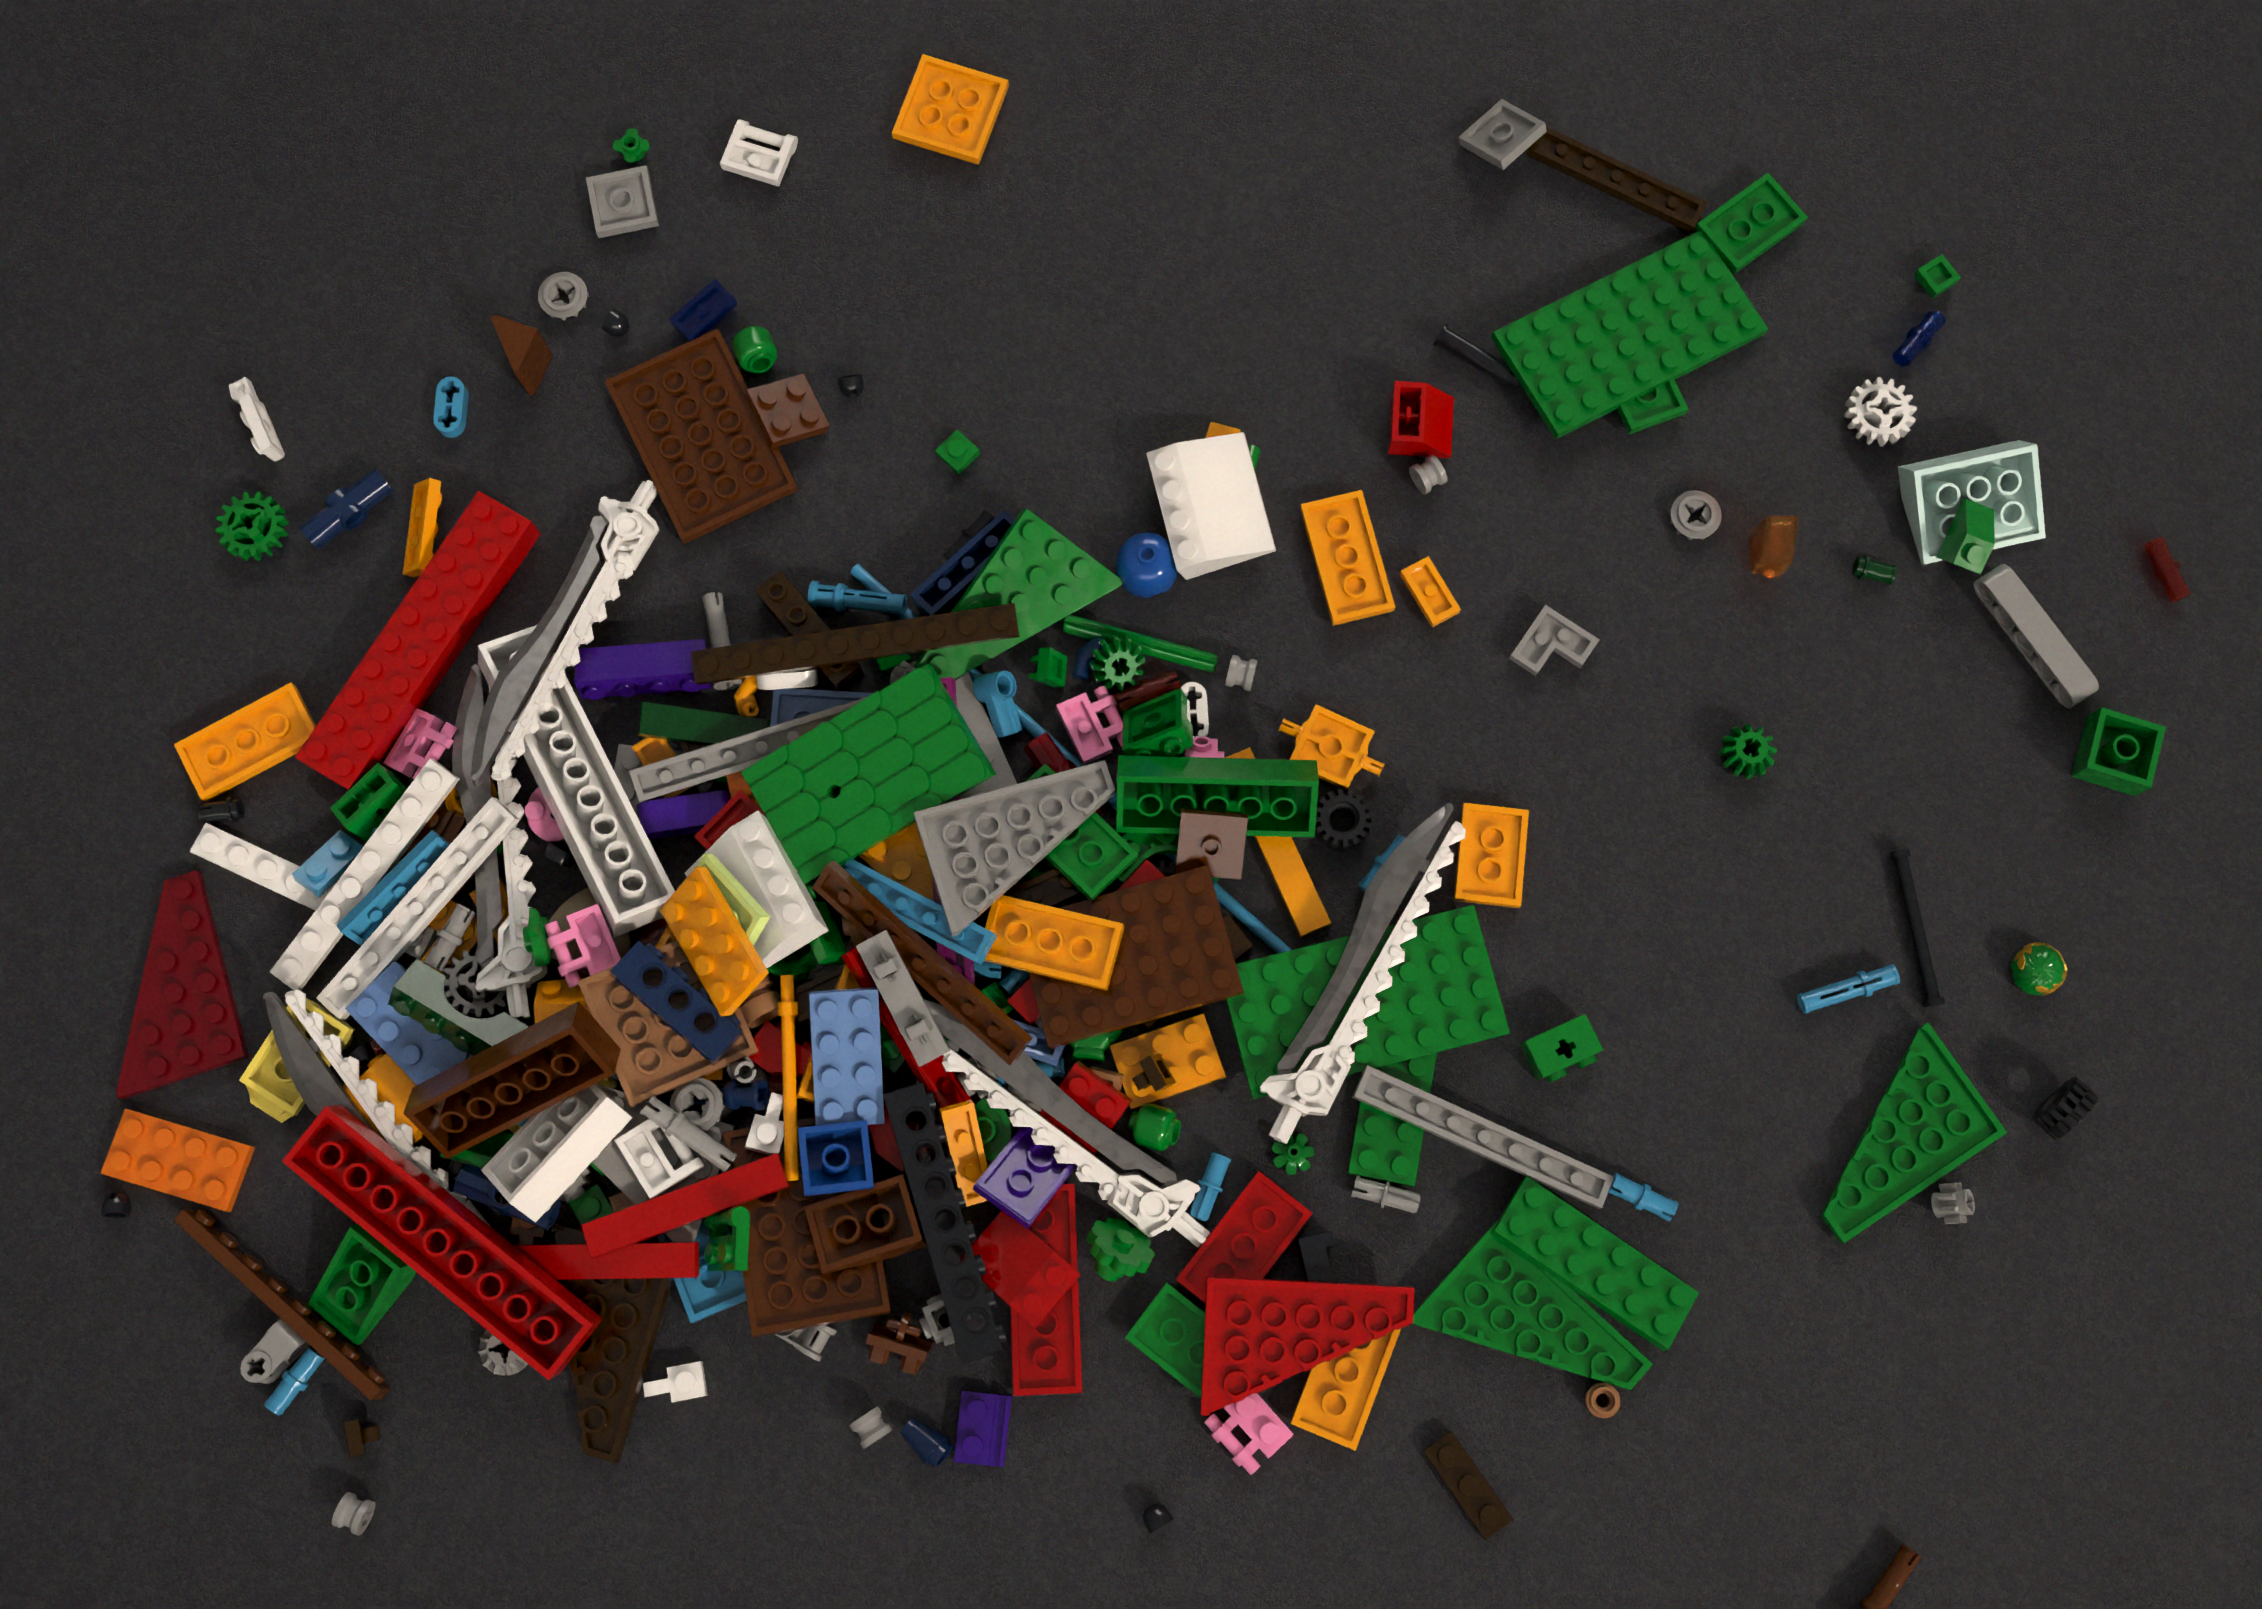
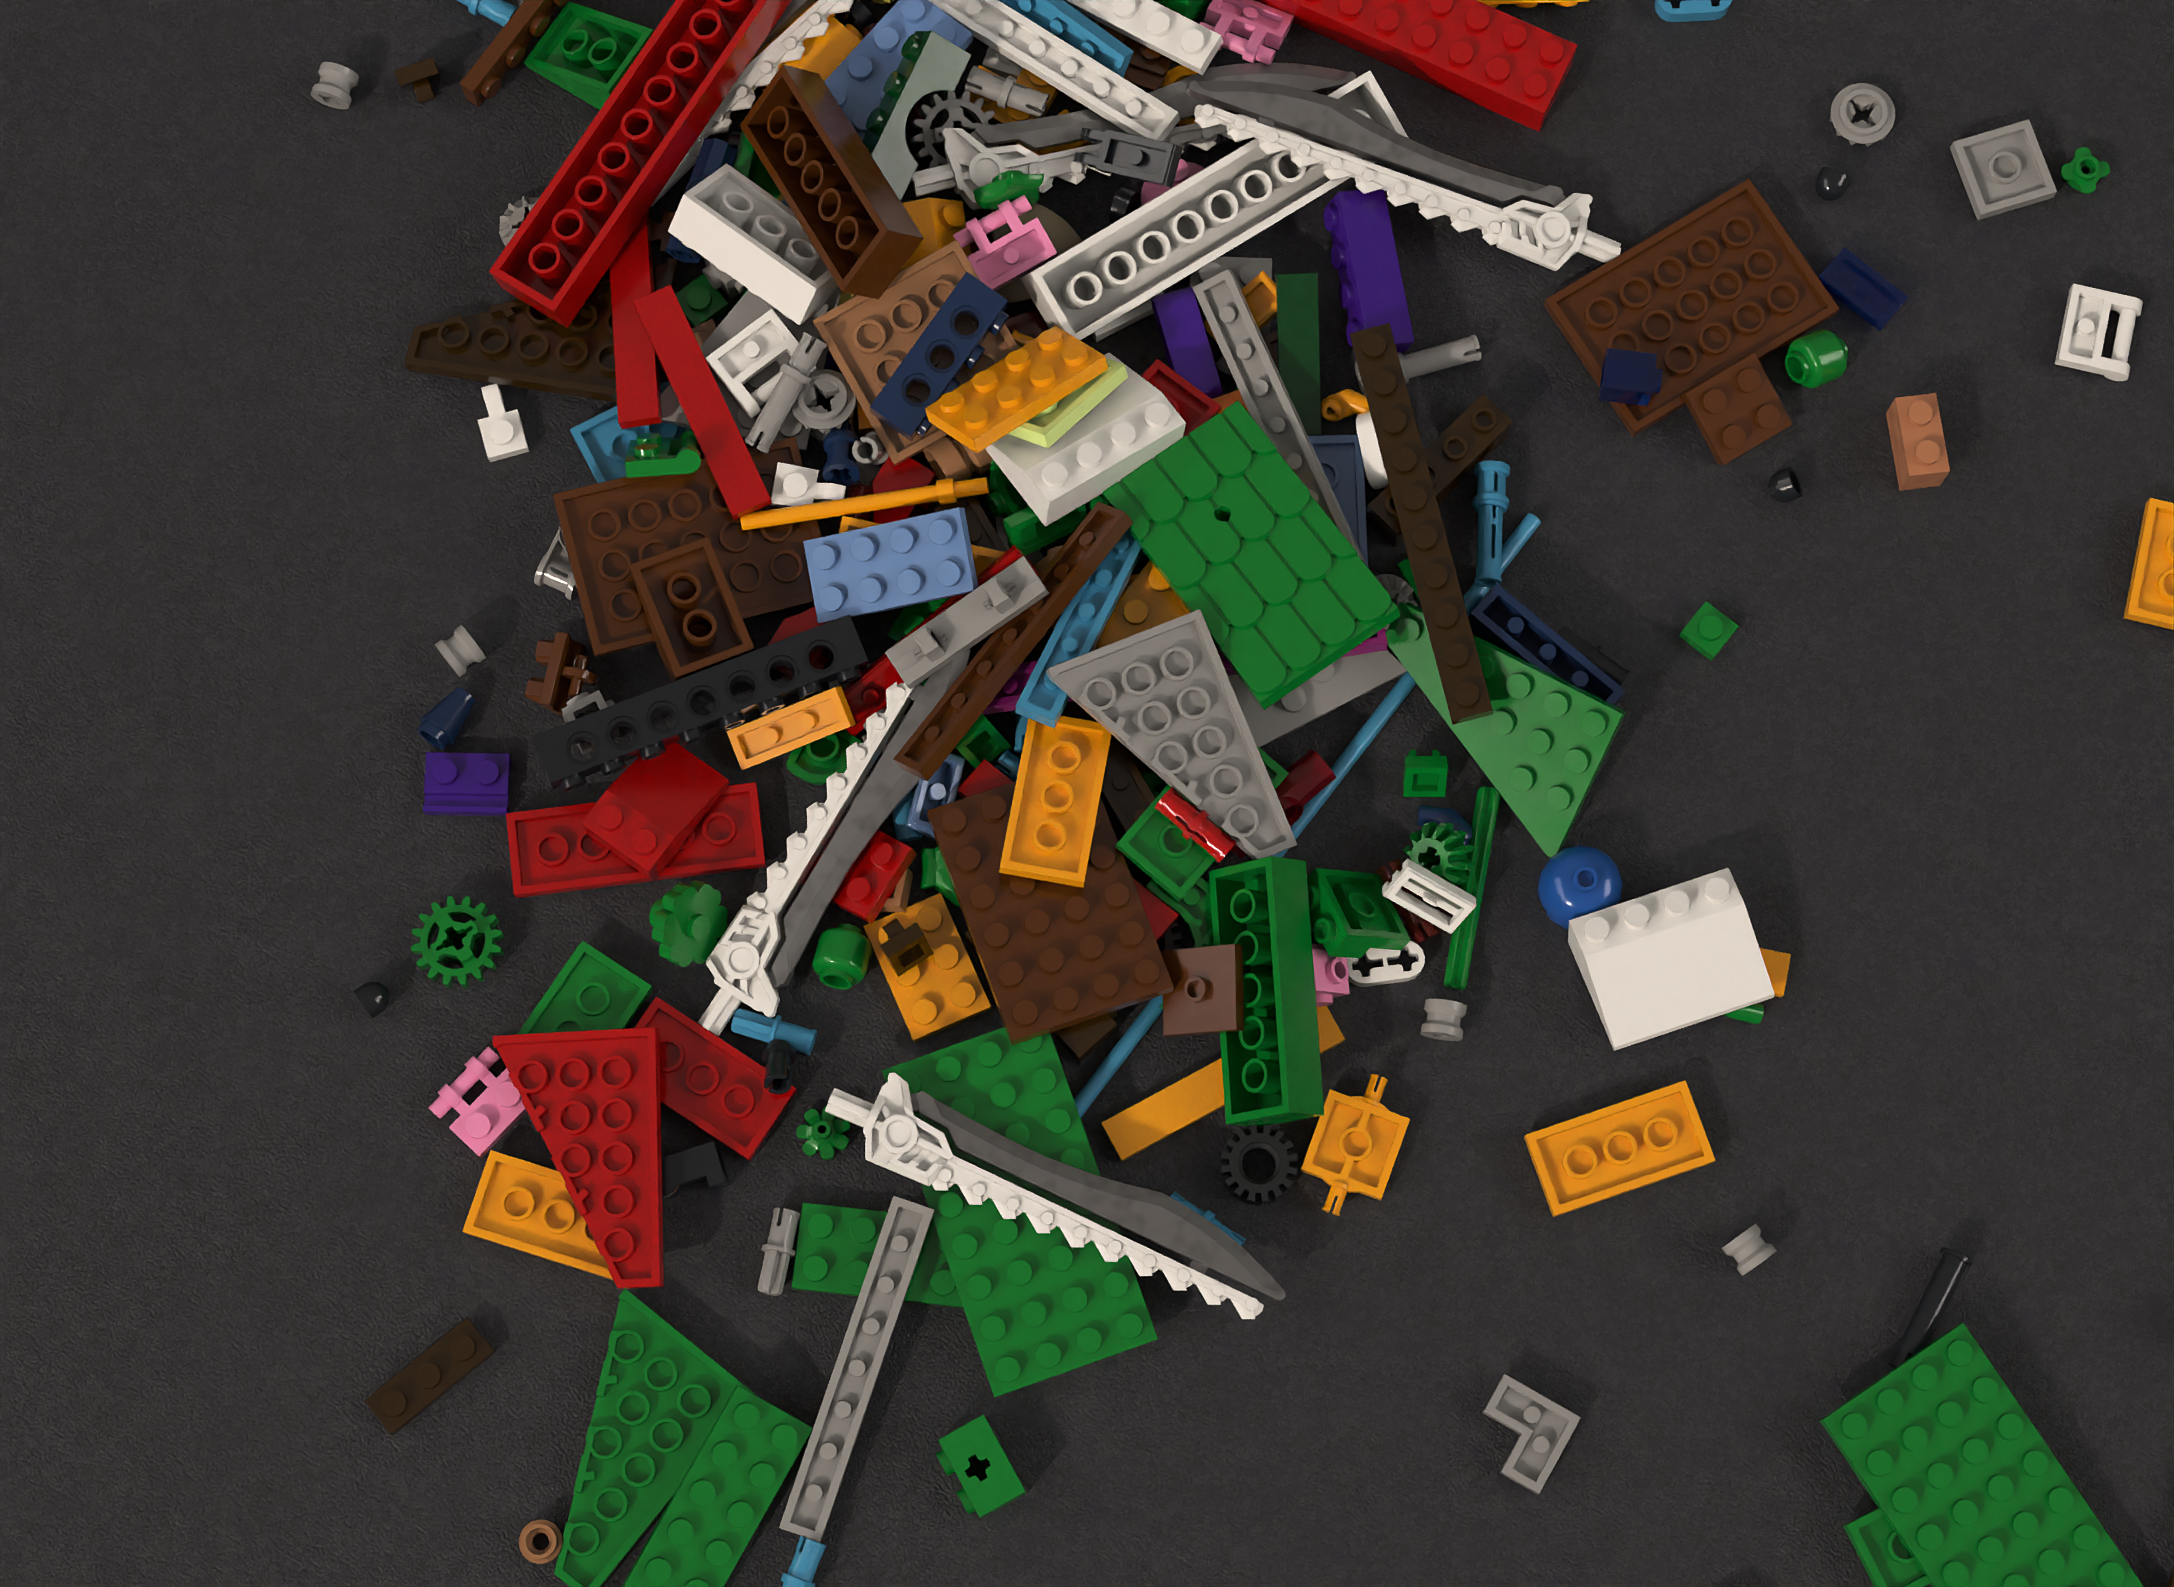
camera: 85 degrees right, 0 degrees up
reddish brown slope [490,315,553,396] -> none
blue slope [798,1120,874,1196] -> none
dark azure piece [973,670,1022,738] -> none
tile [973,1127,1077,1229] -> none
bright pink plate [1056,686,1123,765] -> none
red slope [1388,381,1454,458] -> none
light orange plate [1400,556,1461,628] -> none
light orange plate [1454,803,1529,908] -> none
none -> green gear [411,896,505,988]
none -> black pin [762,1039,796,1094]
none -> black hinge [1073,128,1183,188]
none -> red pin [1154,787,1237,863]
none -> white tile [1382,858,1477,934]
none -> clear blue brick [1598,348,1662,406]
none -> nougat brick [1886,393,1950,491]

